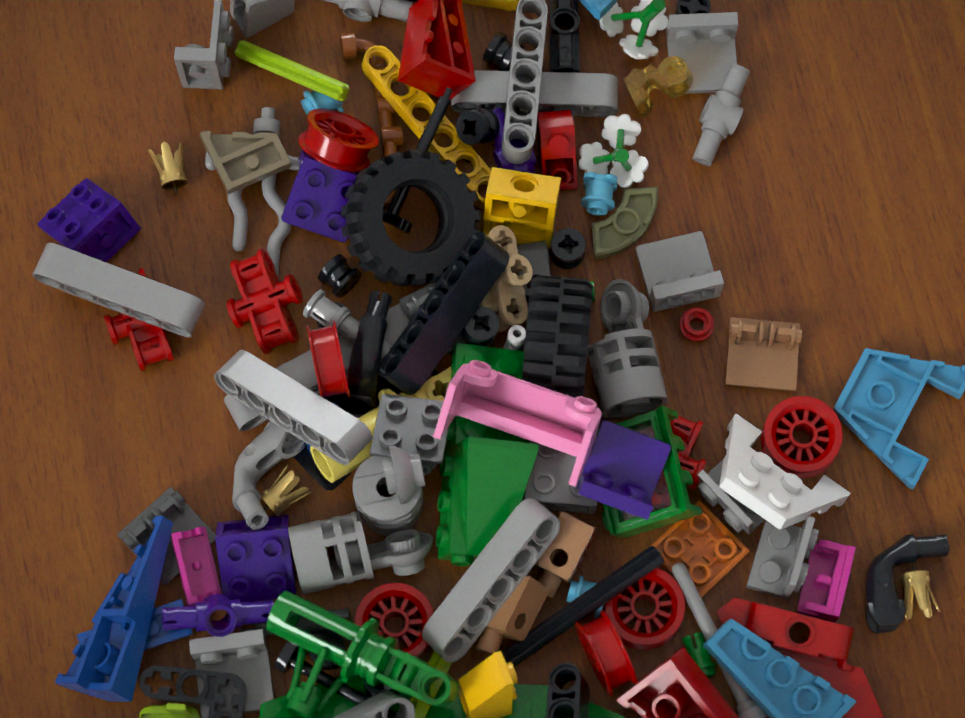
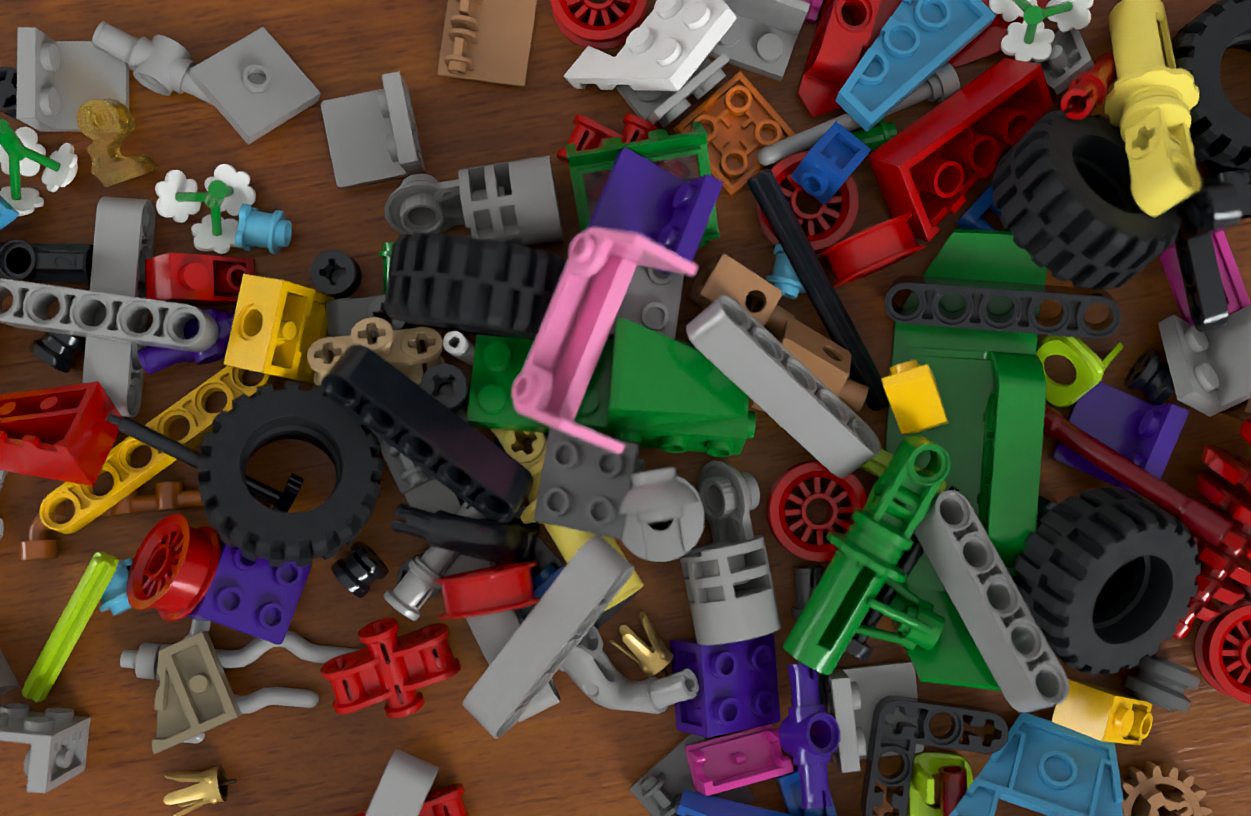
camera: 85 degrees left, 15 degrees up
black wheel [456,109,500,145] -> none
olive tile [591,187,658,260] -> none
red plate [679,307,715,342] -> none
none -> light grey plate [190,27,321,145]
none -> blue bracket [791,121,871,205]

